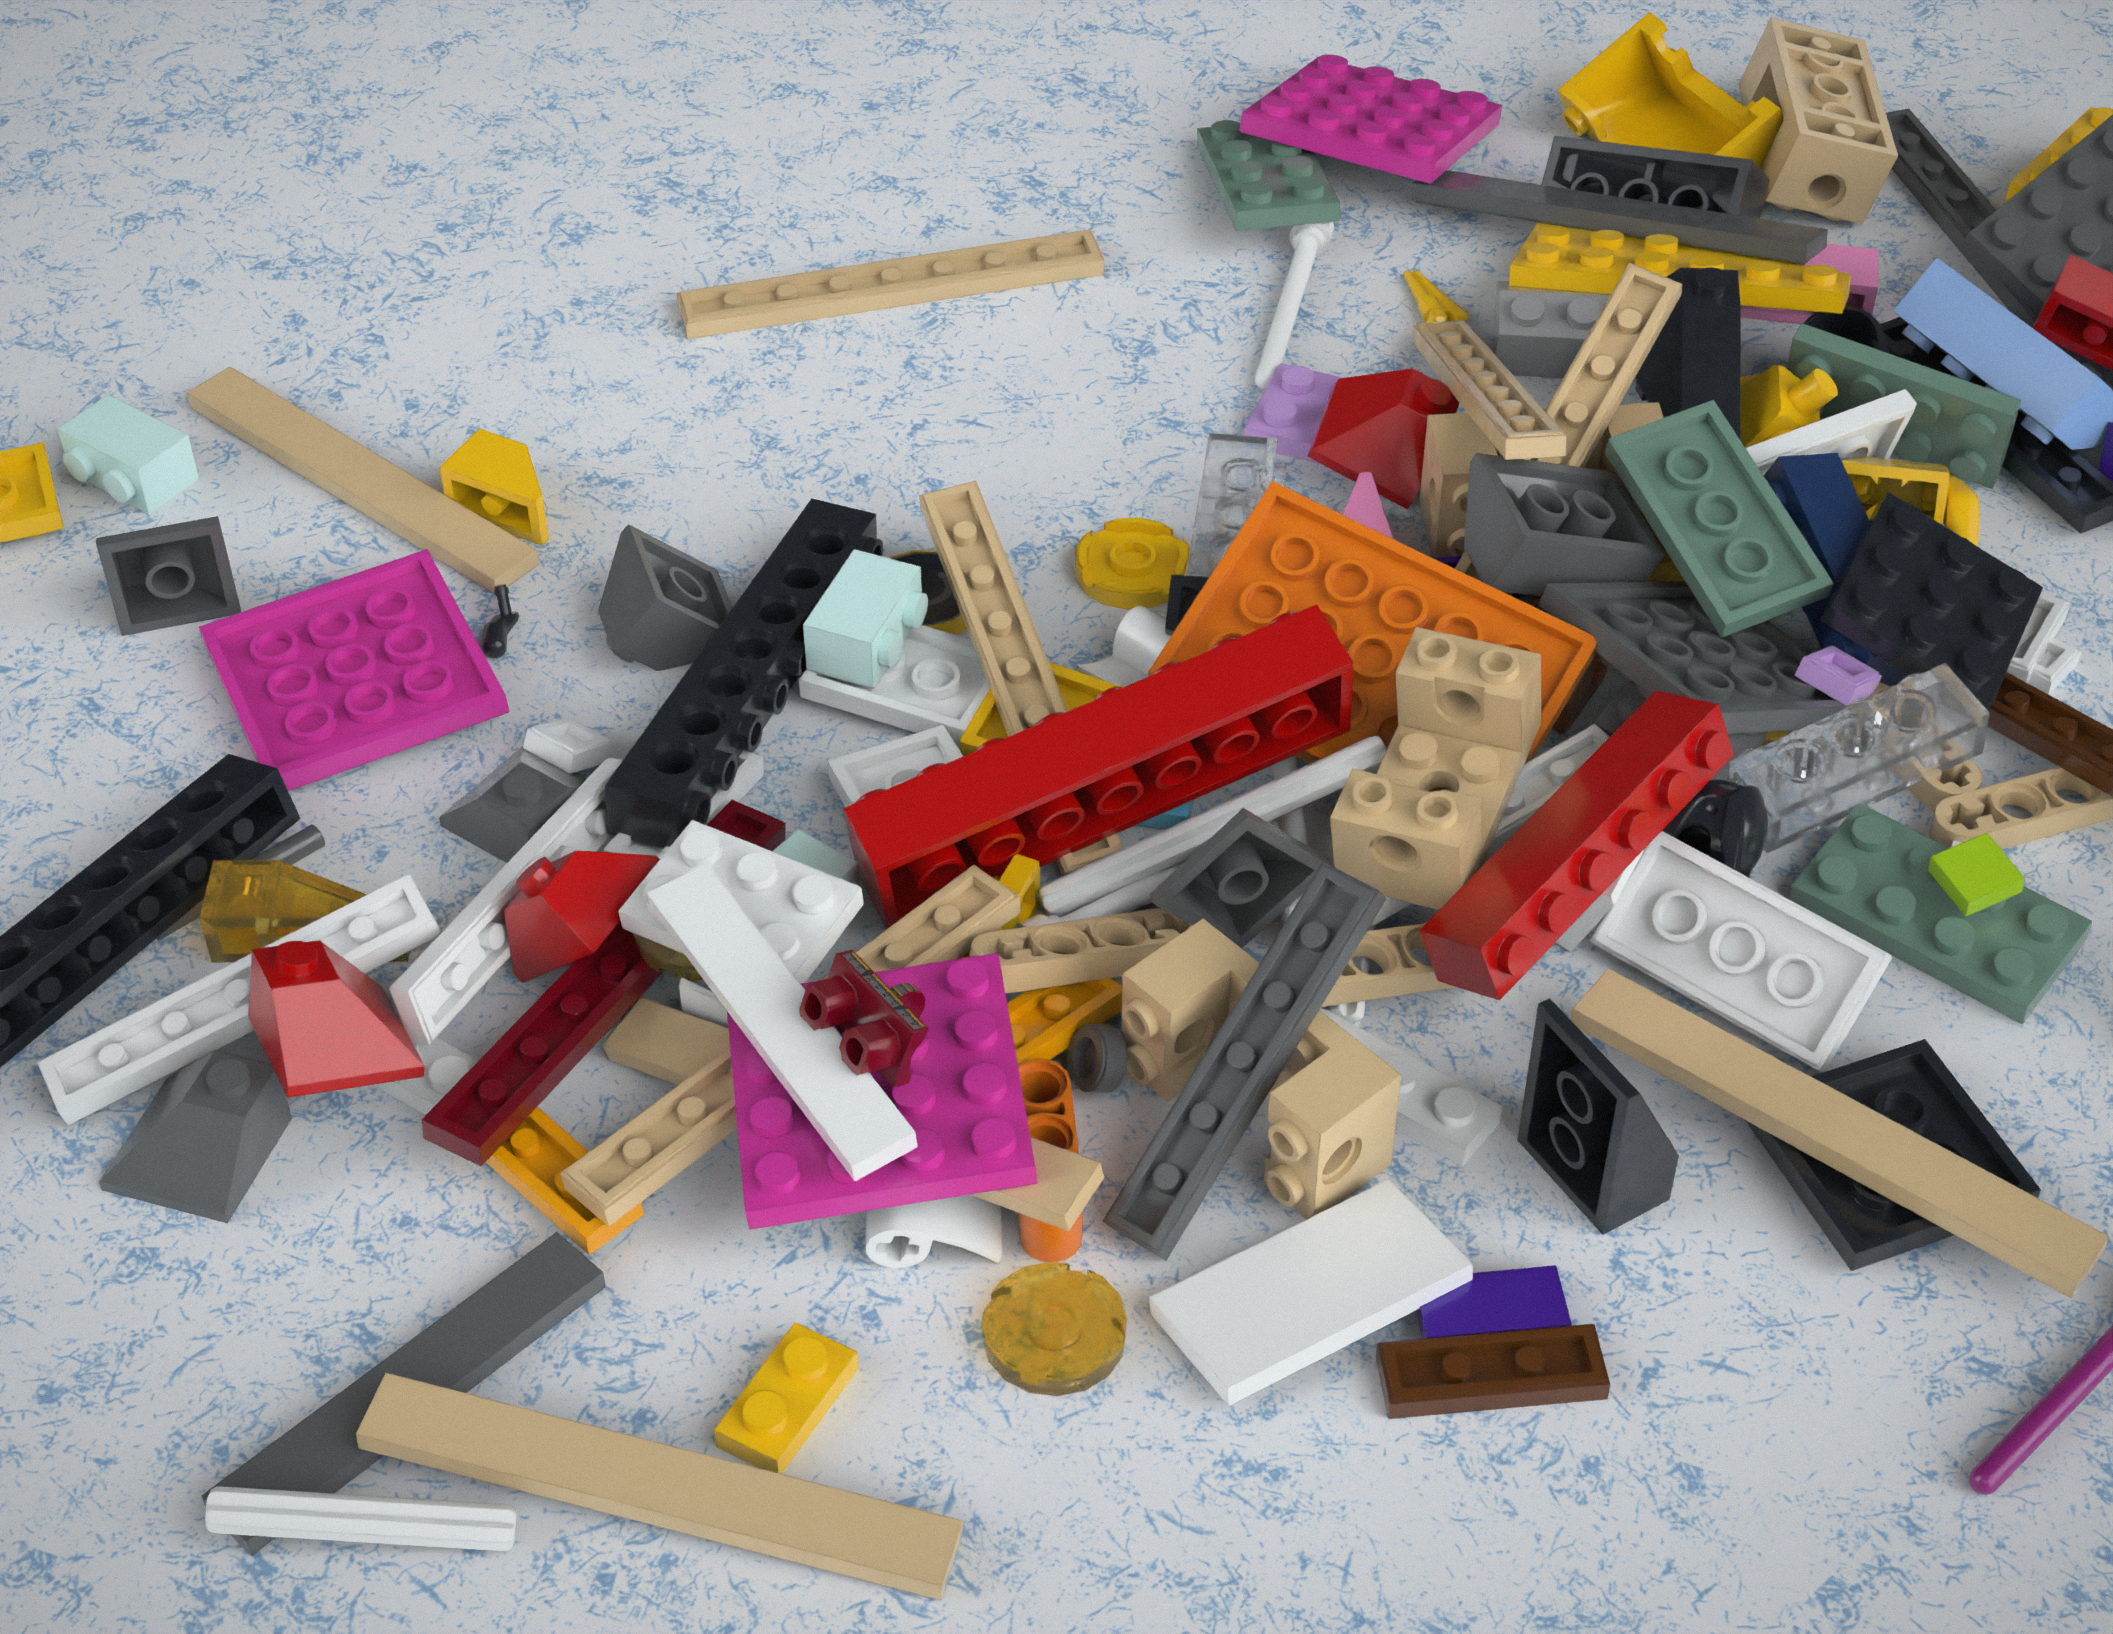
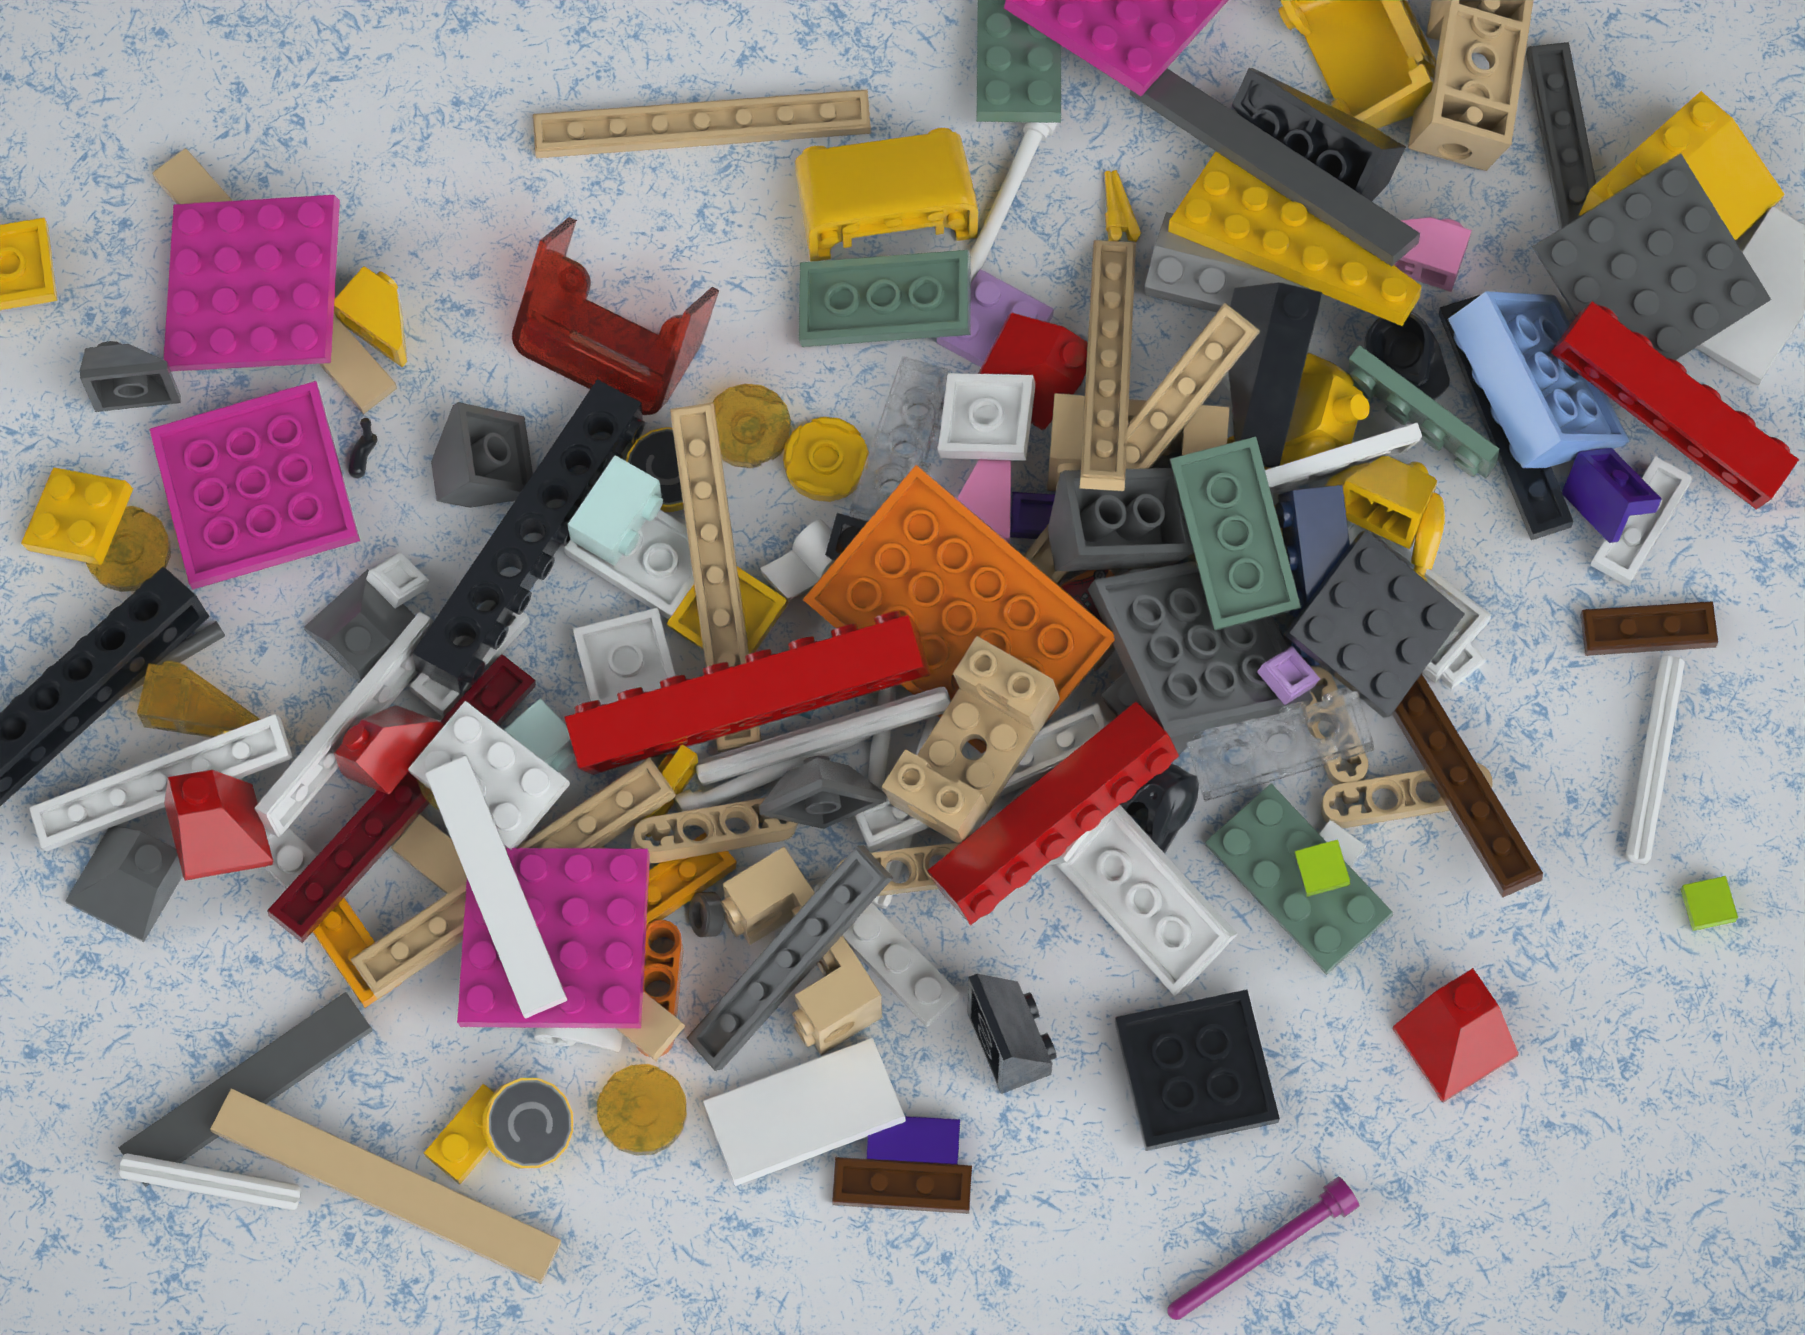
camera: 10 degrees right, 25 degrees up
light aqua brick [58,394,199,515] -> none
dark red hips [799,950,929,1088] -> none
tan tile [1570,968,2109,1298] -> none
none -> yellow plate [21,467,133,565]
none -> clear yellow tile [86,506,171,592]
none -> dark pink plate [163,195,340,372]
none -> black tile [482,1078,573,1169]
none -> clear red windscreen [512,217,719,415]
none -> clear yellow tile [712,383,791,468]
none -> yellow windscreen [795,128,978,262]
none -> sand green plate [799,250,971,347]
none -> white plate [938,373,1036,460]

